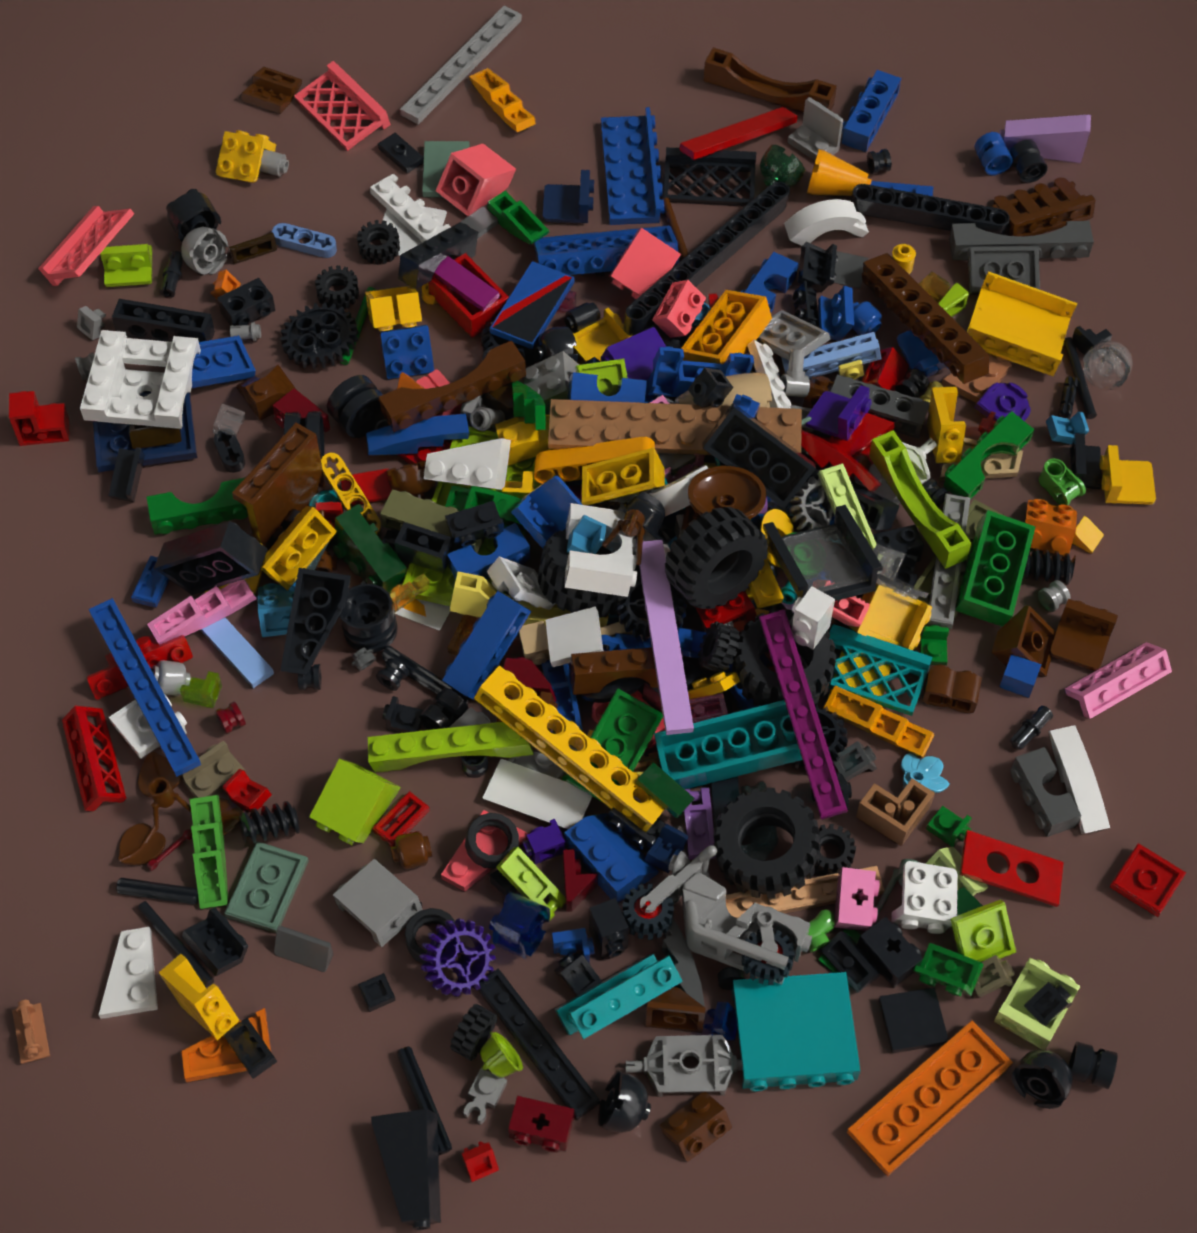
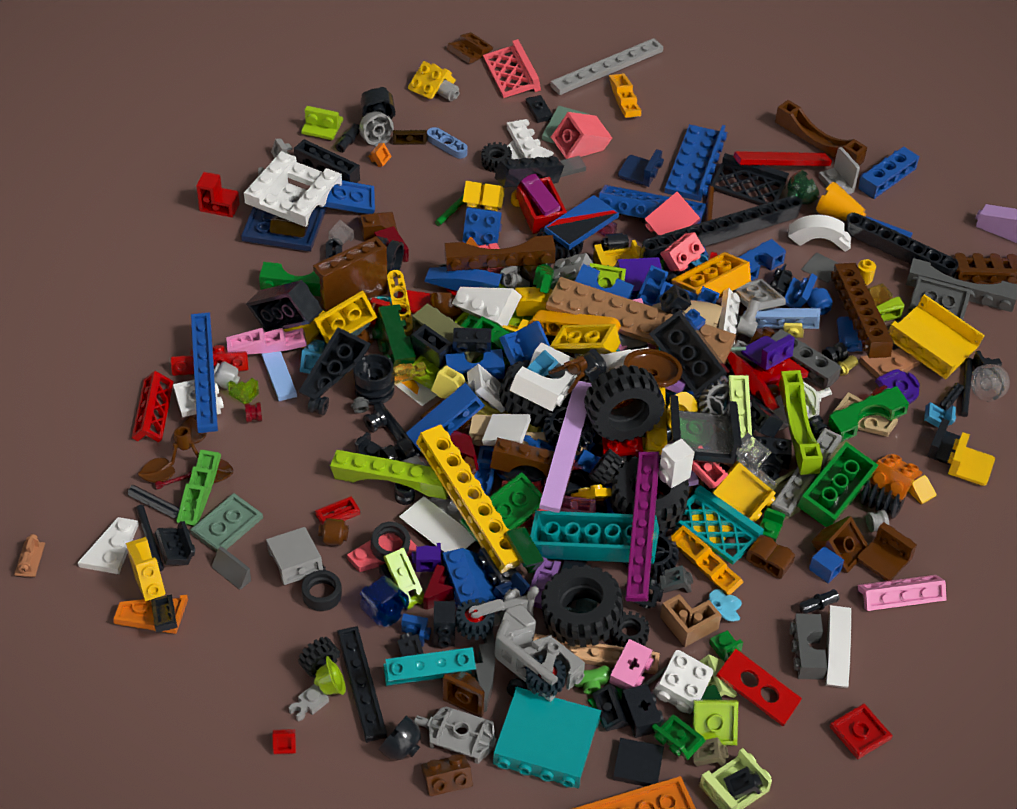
camera: 20 degrees right, 10 degrees down
coral fence [38,206,134,286] -> none
black panel [108,447,145,502] -> none
blue plate [131,555,170,608] -> none
dark tan bracket [181,741,246,798] -> none
black brick [217,277,276,326] -> none
red bracket [223,769,272,812] -> none
light grey pin [230,322,261,341] -> none
black piece [239,801,300,844] -> none
black gear [280,302,359,369] -> none
lime slope [309,758,401,845] -> none
black tyre [315,265,359,309] -> none
black wheel [326,375,385,438] -> none
black tile [358,973,396,1012] -> none
black slope [371,1109,441,1230] -> none
black axle [397,1046,452,1155] -> none
dark purple gear [419,918,496,996] -> none
green slope [487,191,549,244] -> none
dark red brick [508,1095,574,1153] -> none
black cylinder [534,326,578,362] -> none
clear blue tile [704,1002,737,1040] -> none
black bracket [798,242,838,293] -> none
red panel [862,347,909,391] -> none
black wheel [867,149,892,174] -> none
yellow panel [927,387,966,463] -> none
blue wheel [974,132,1013,176] -> none
black wheel [1009,140,1048,183] -> none
bright green piece [1039,458,1086,505] -> none

